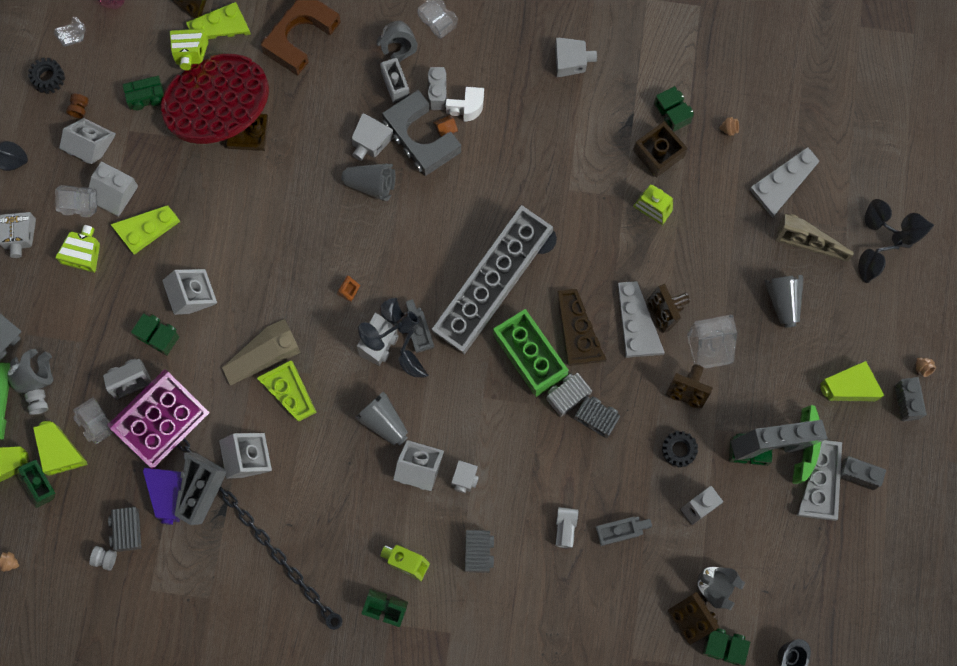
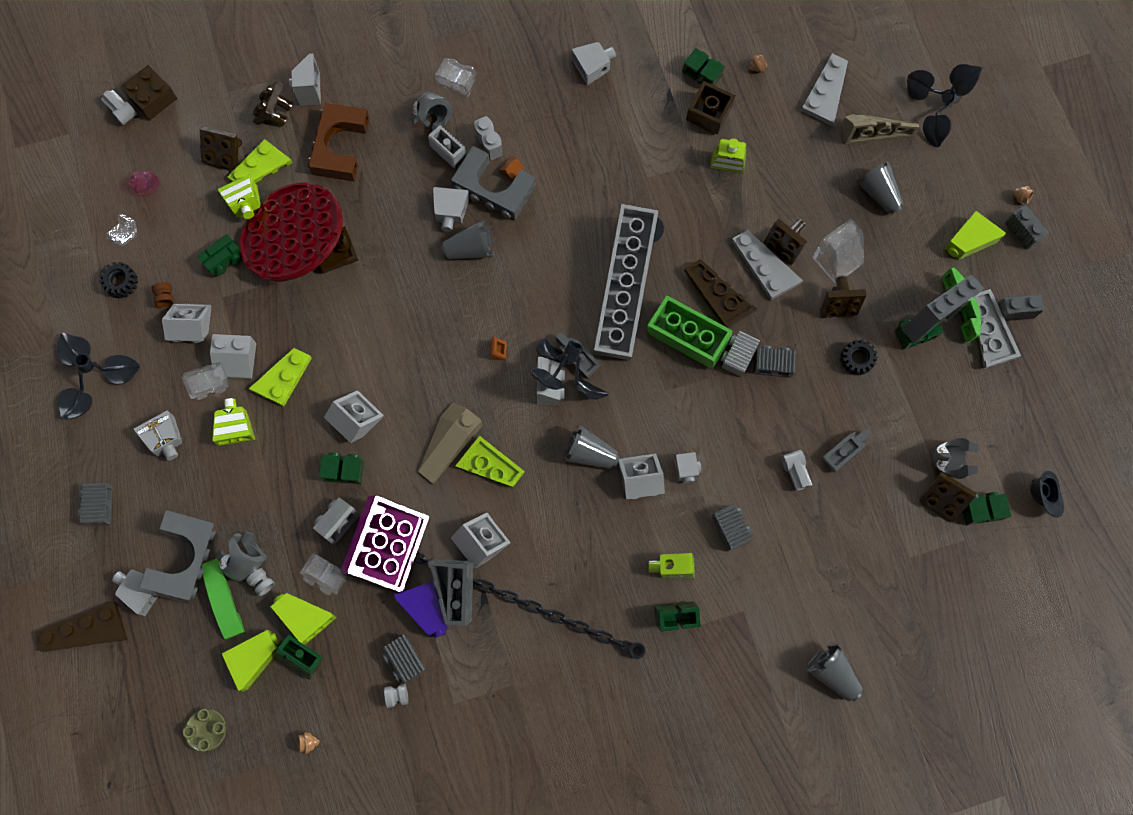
camera: 25 degrees left, 0 degrees up
white brick [446,87,484,121] -> none
light grey torso [680,486,723,525] -> none

